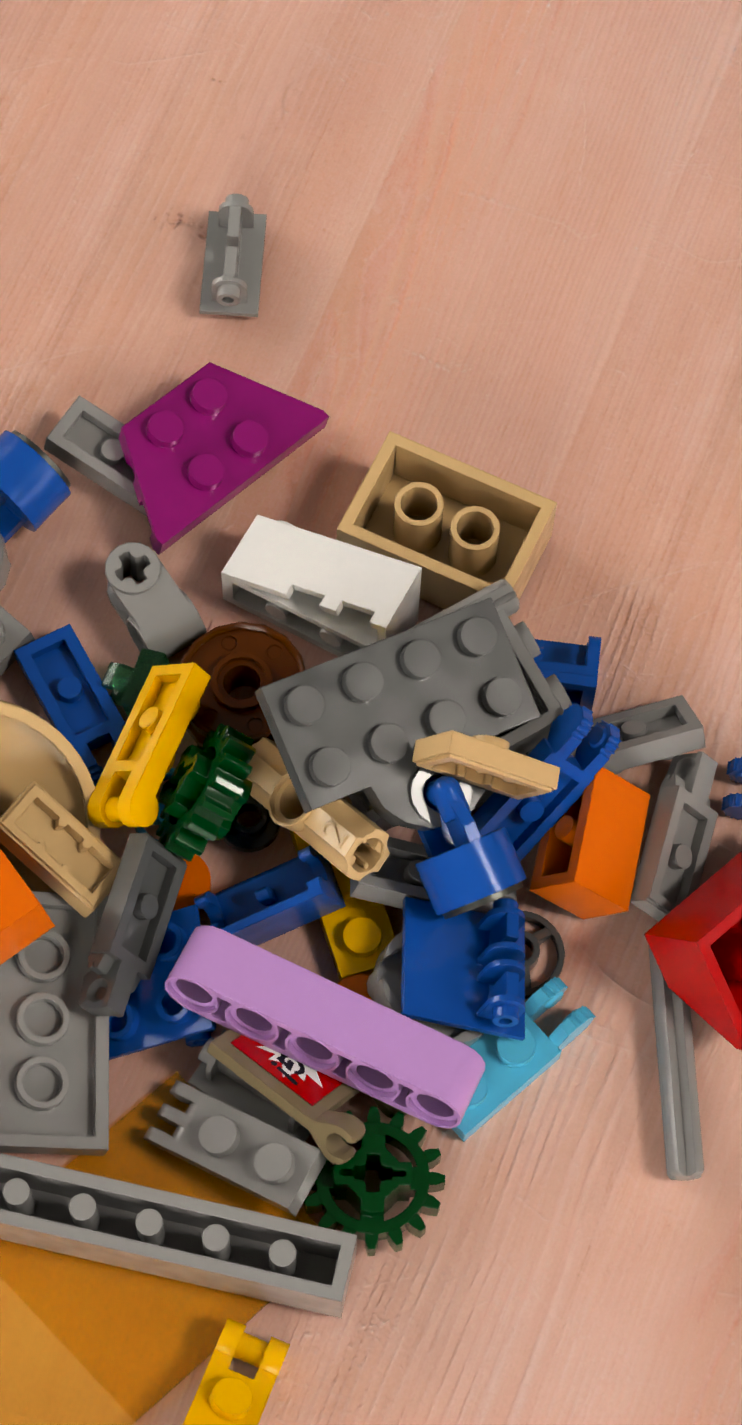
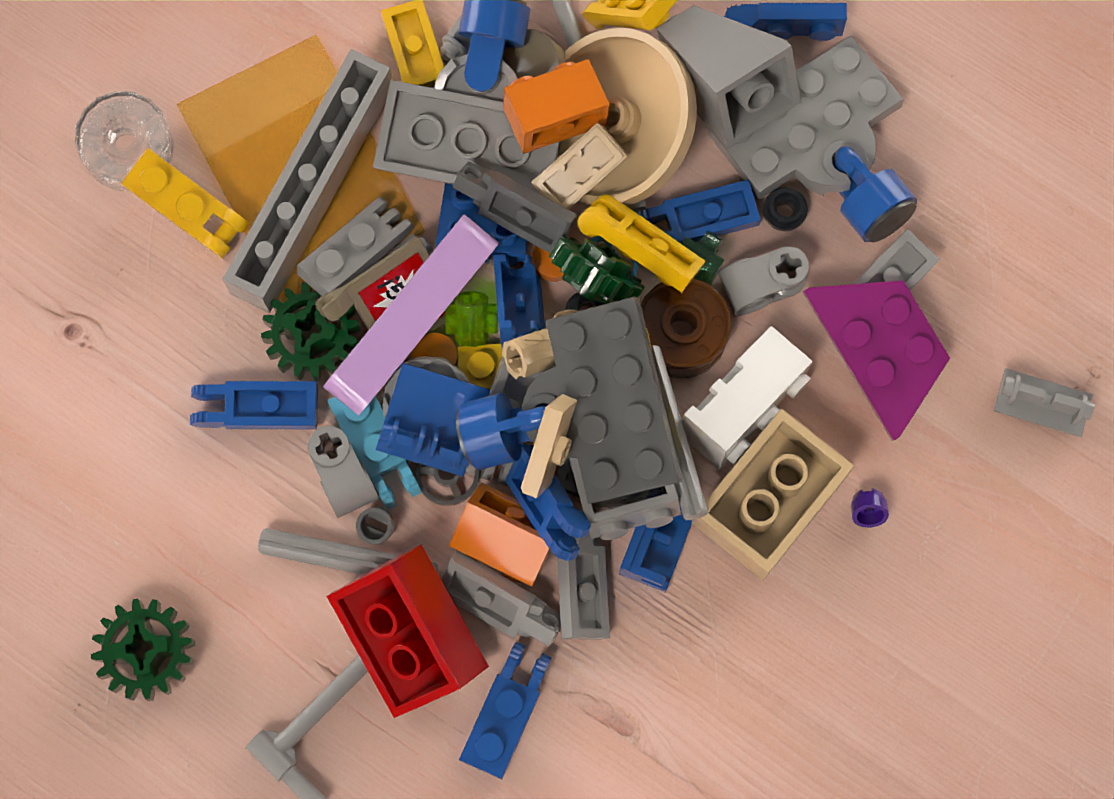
camera: 105 degrees right, 10 degrees up
none -> blue hinge [190,381,318,430]
none -> light grey piece [308,425,379,518]
none -> dark grey hinge [356,507,395,544]
none -> clear neon green gear [445,291,498,347]
none -> black plate [763,187,808,232]
none -> dark purple hinge [851,488,889,528]

